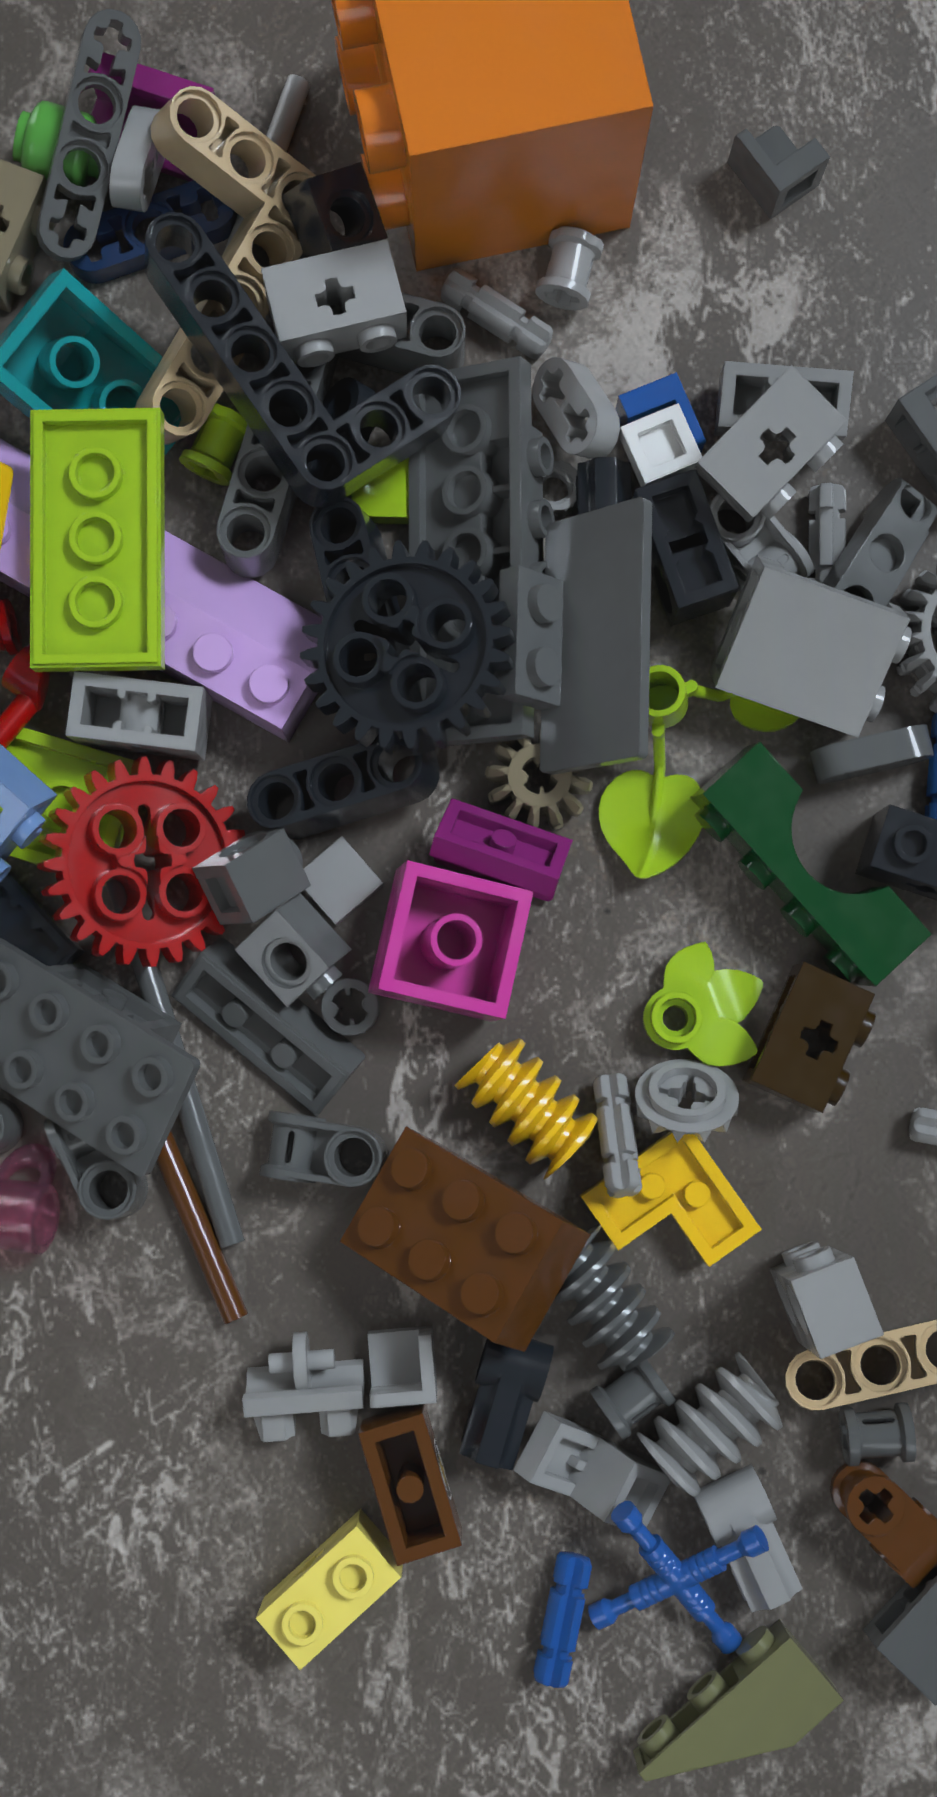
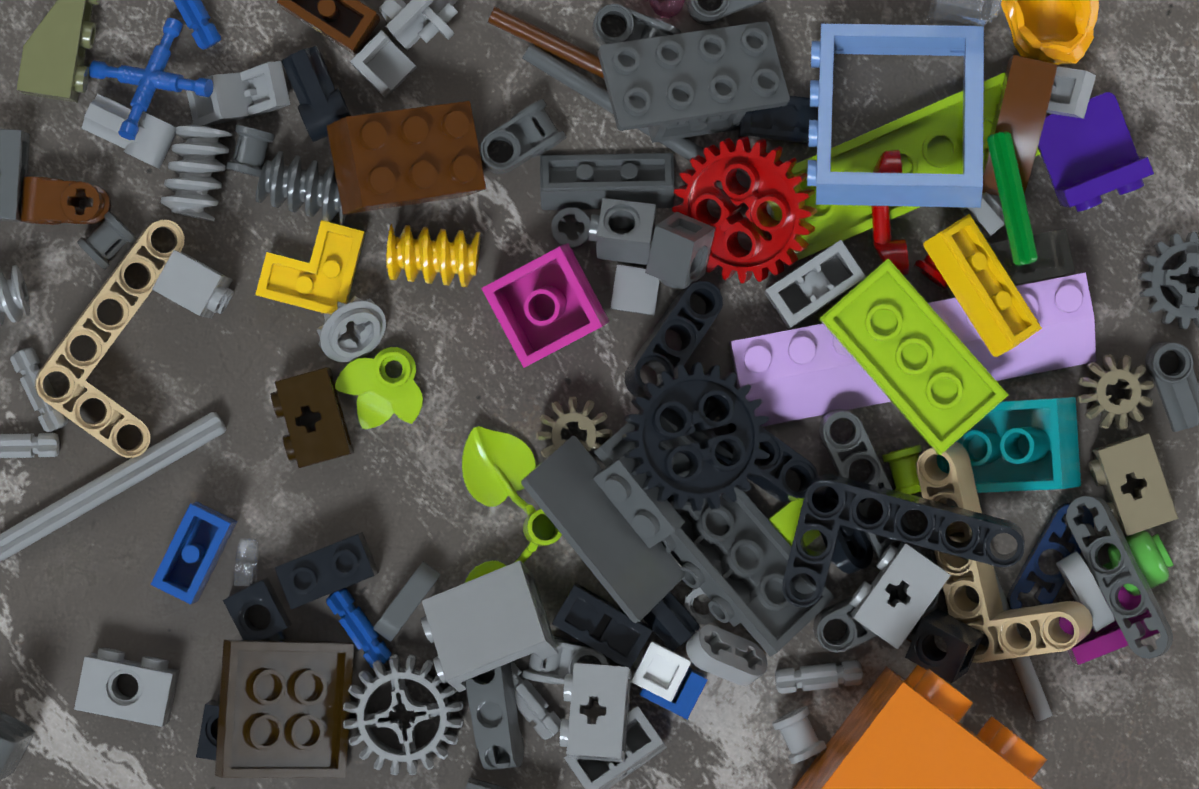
camera: 140 degrees right, 5 degrees up
magenta panel [429,798,573,901] -> none
light grey axle [593,1073,642,1198] -> none
dark green arch [690,741,932,987] -> none

